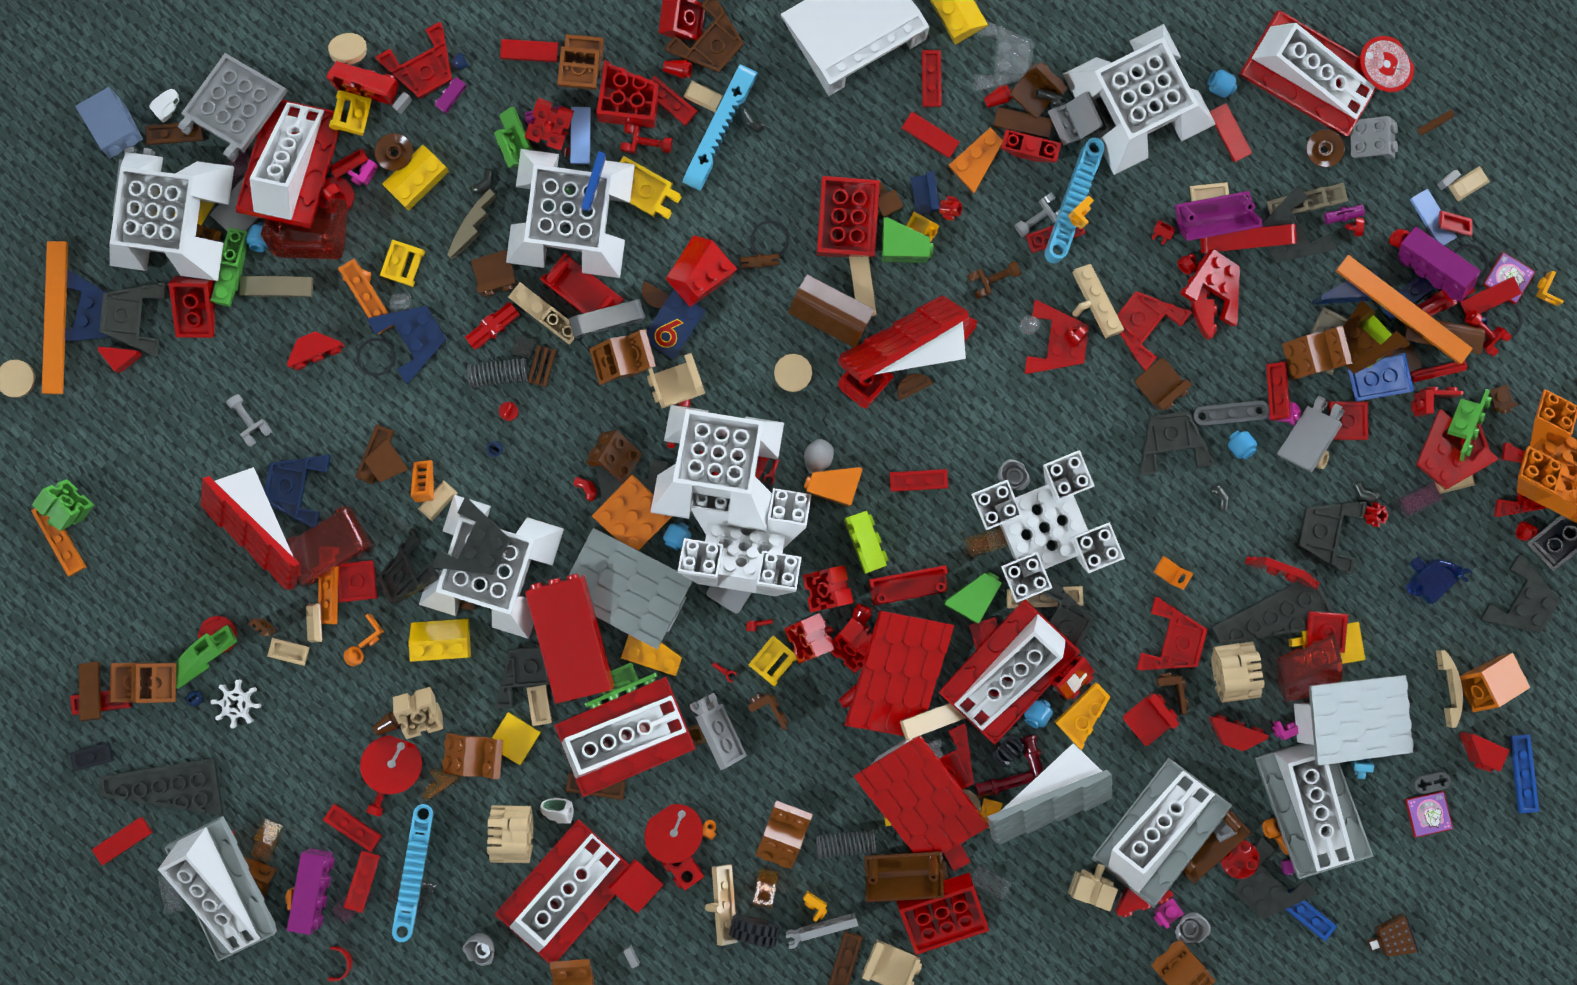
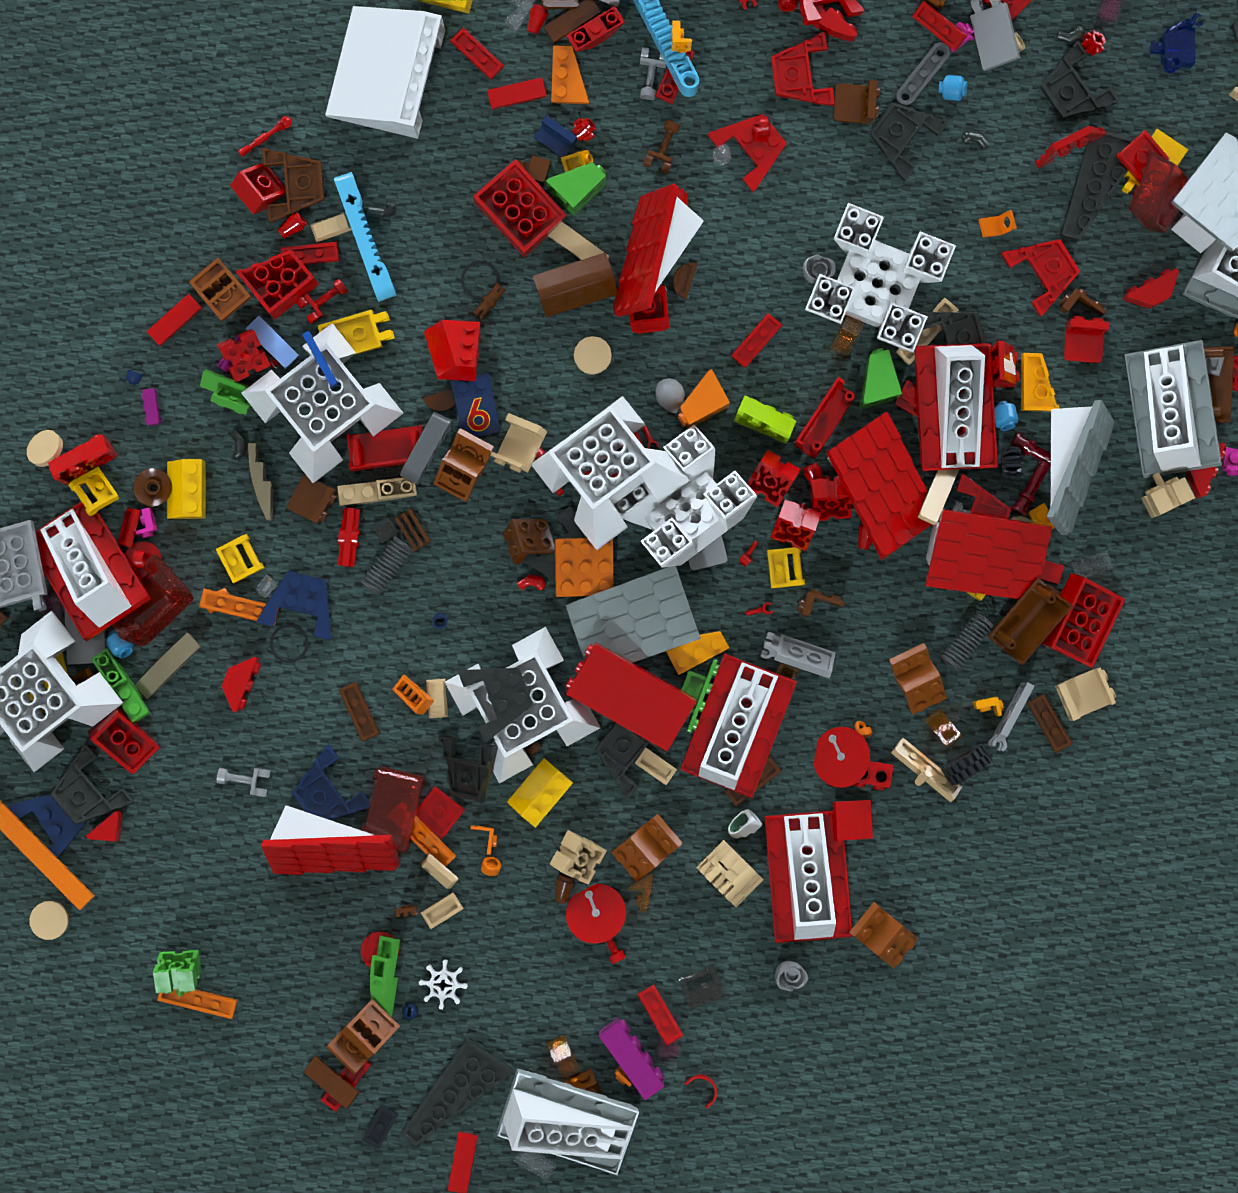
camera: 45 degrees left, 0 degrees up
red tile [323,804,382,853] -> none
reddish brown torso [358,439,408,483] -> none
red wing [376,22,452,99] -> none
light grey tile [392,92,412,115] -> none
medium azure gear [392,804,434,942] -> none
yellow tile [492,712,541,765] -> none
red tile [499,402,519,421] -> none
light grey tile [624,945,640,969] -> none
dark azure head [663,522,692,551] -> none
tan plate [1072,264,1124,338] -> none
tan piece [1211,641,1264,703] -> none
dark pink bracket [1272,720,1299,740] -> none

